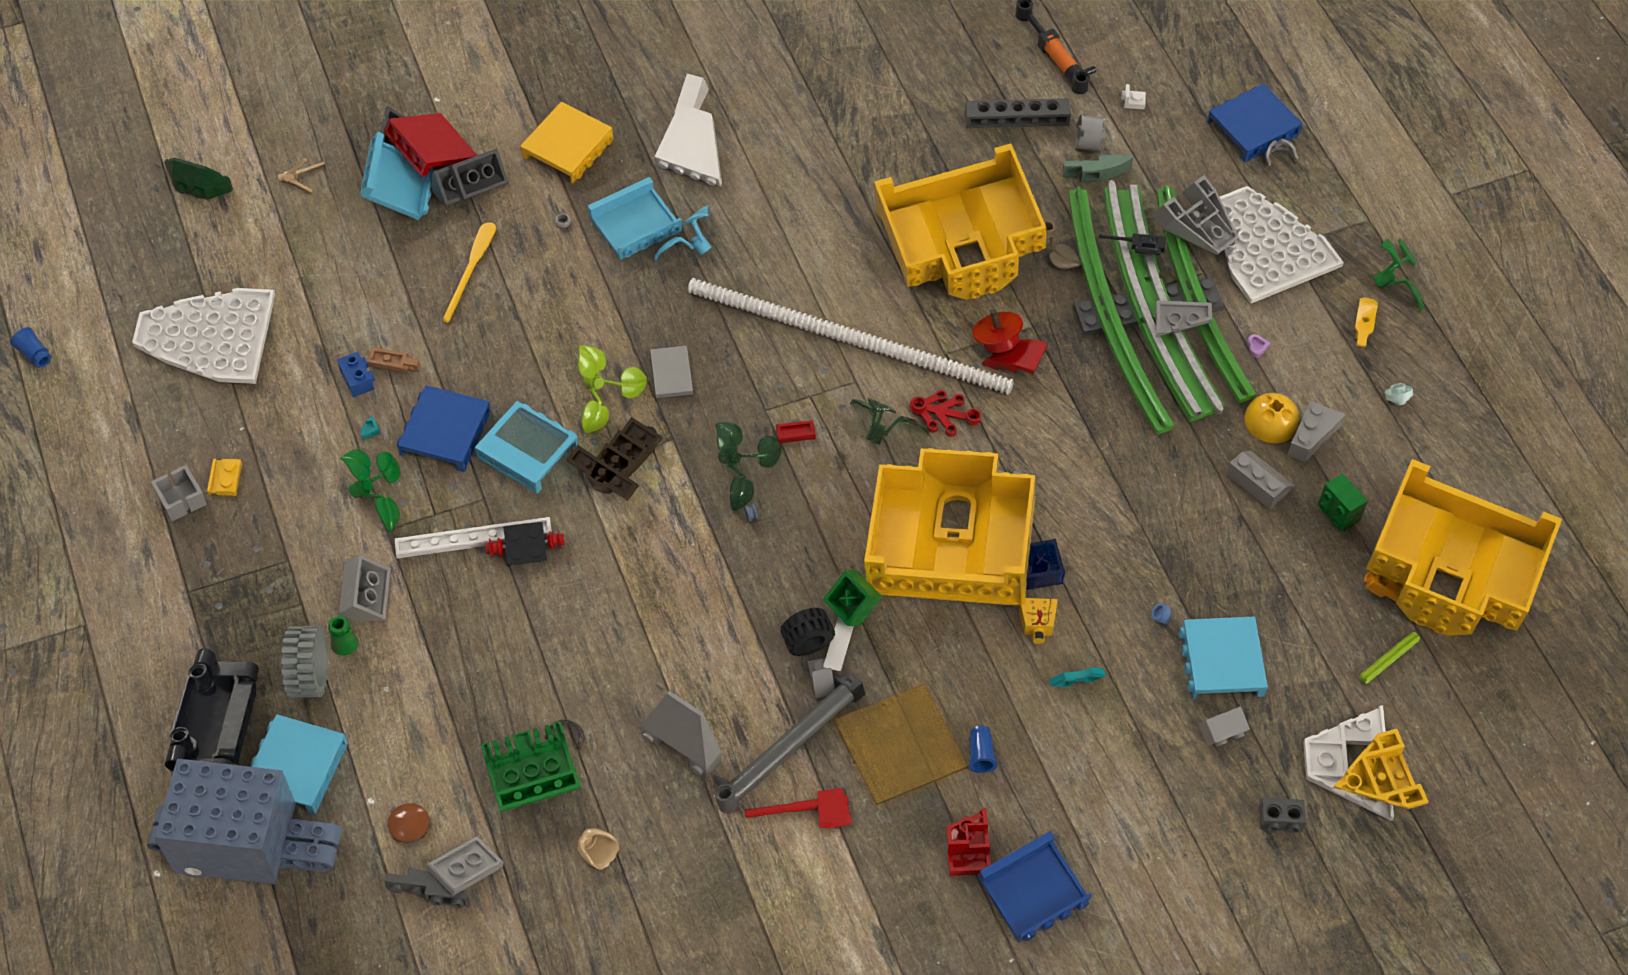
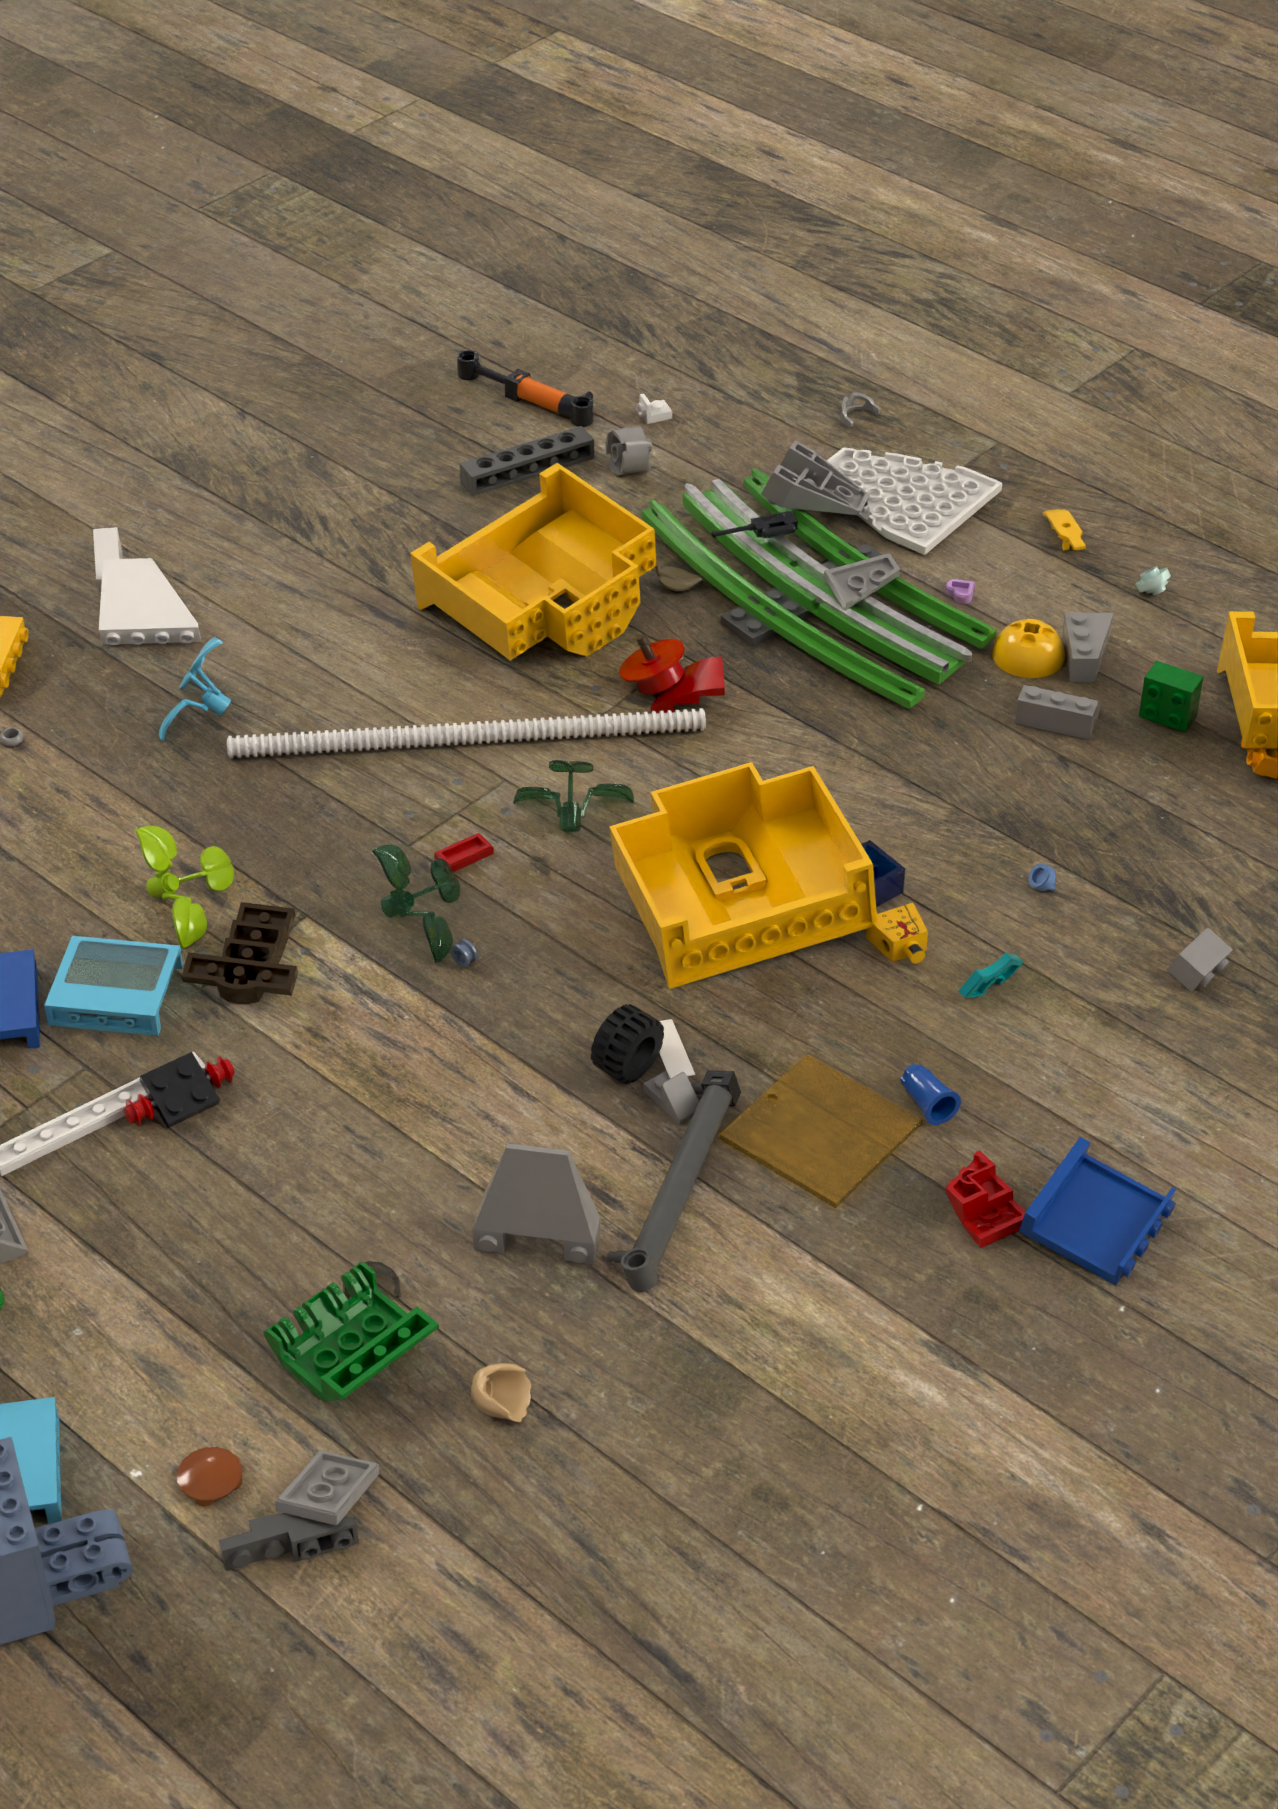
camera: 25 degrees left, 15 degrees down
medium azure panel [588,177,682,260] -> none
light grey tile [650,346,693,398] -> none
red piece [745,788,852,828] -> none
green brick [822,570,883,626] -> none
red plant [909,390,981,437] -> none
sand green slope [1062,154,1133,183] -> none
medium azure panel [1179,617,1268,700] -> none
blue panel [1207,84,1303,162] -> none
green plant [1373,238,1423,312] -> none

